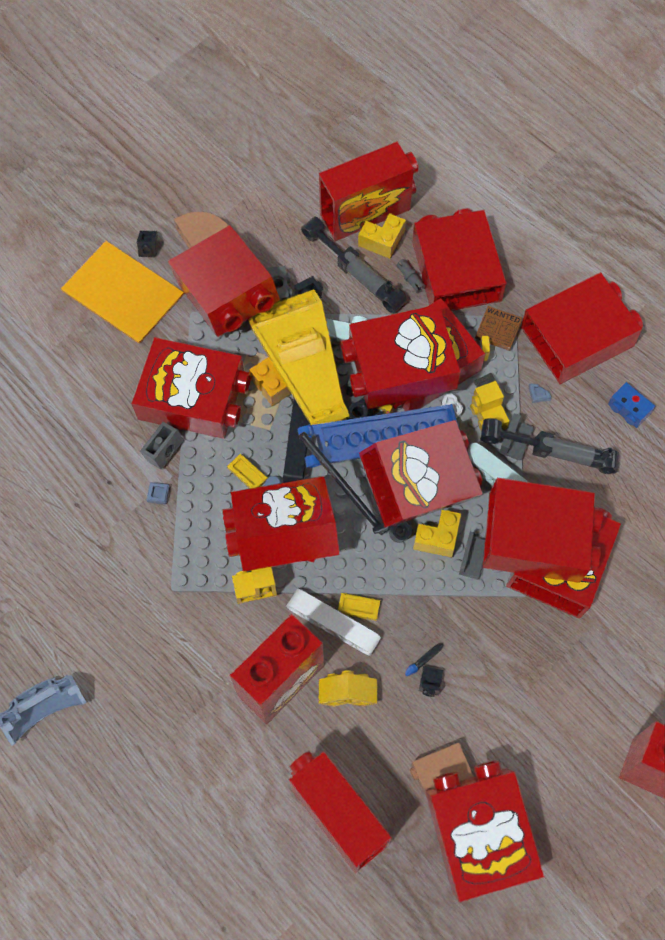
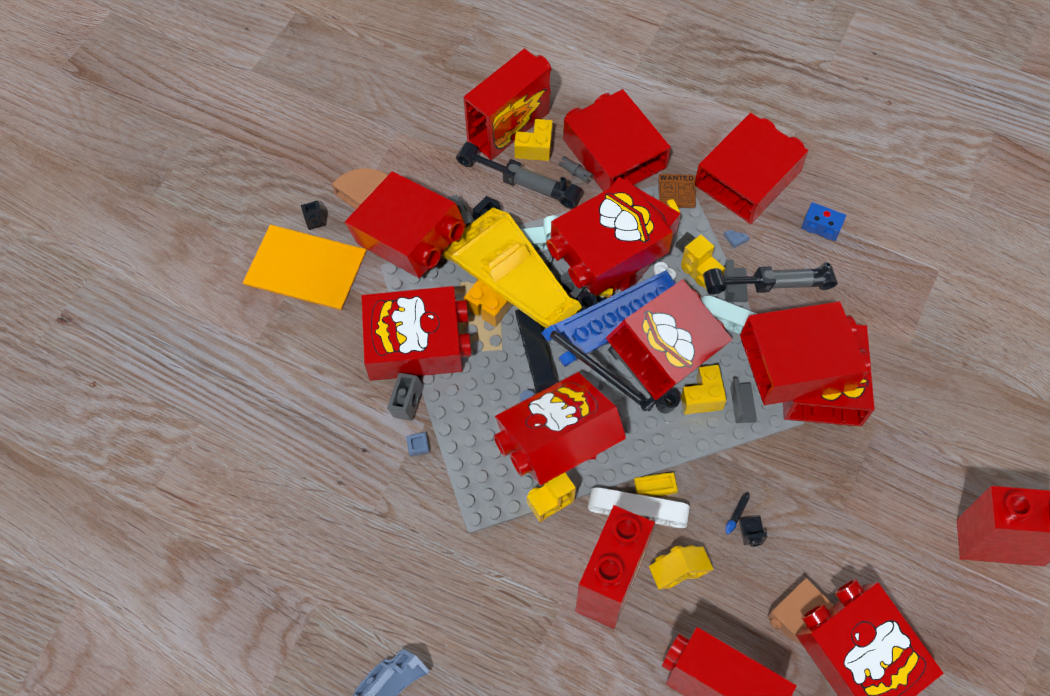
camera: 20 degrees left, 5 degrees down
yellow tile [227,453,268,489] -> none

